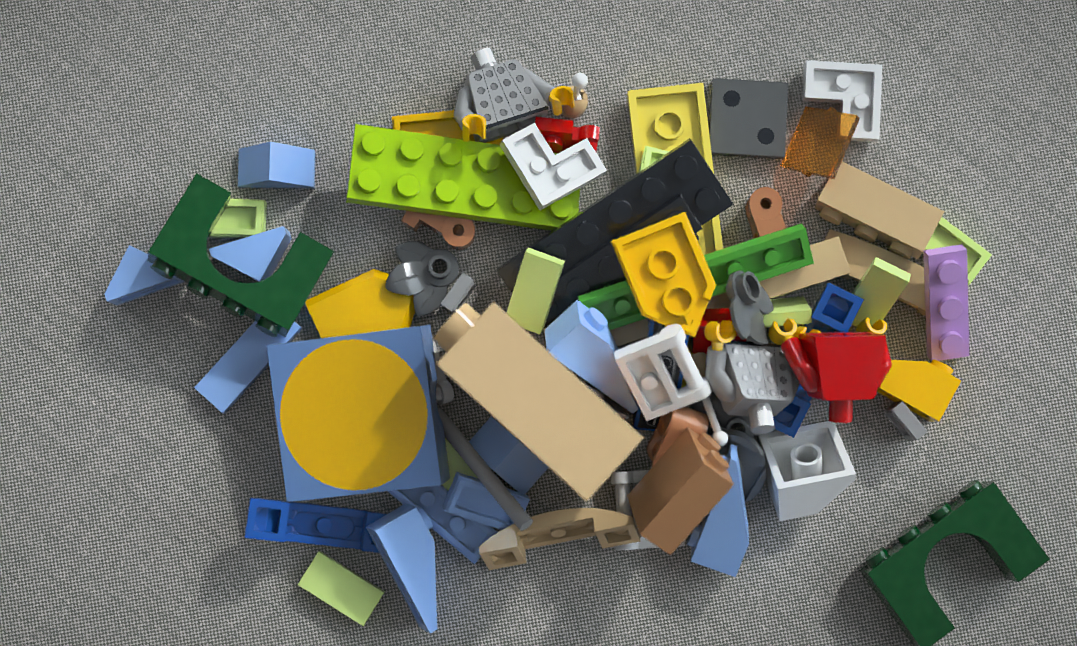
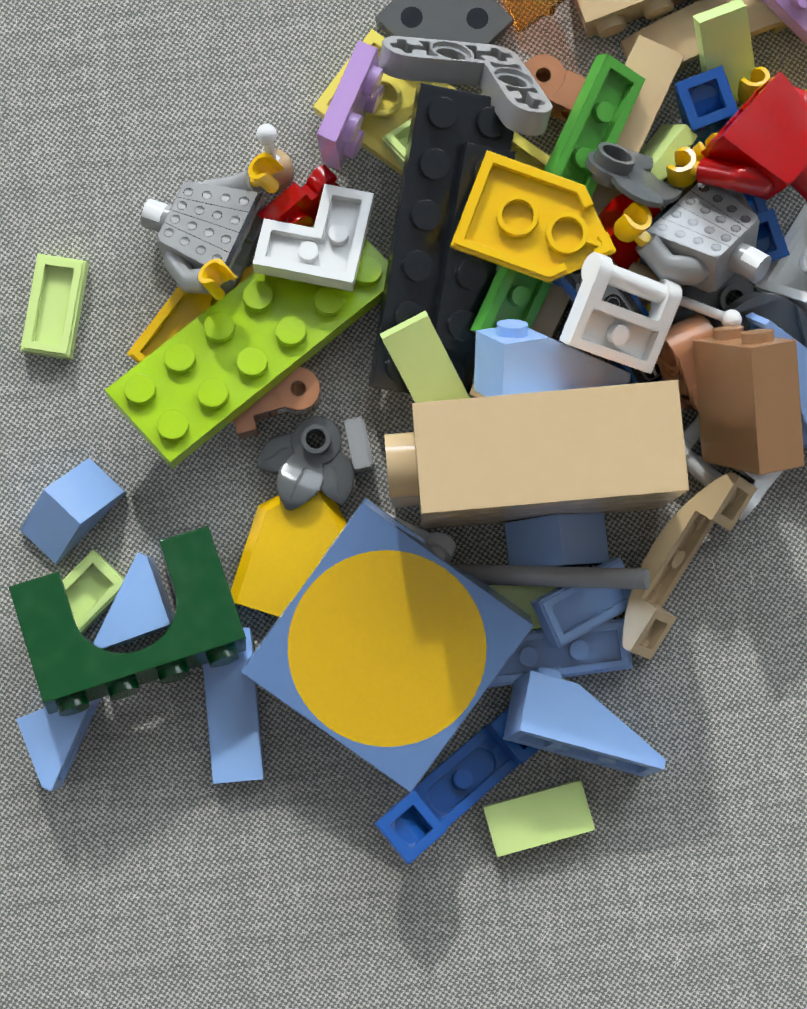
camera: 35 degrees left, 0 degrees up
none -> yellowish green tile [20,254,89,360]
none -> lavender plate [317,40,385,171]
none -> light grey beam [379,36,553,136]

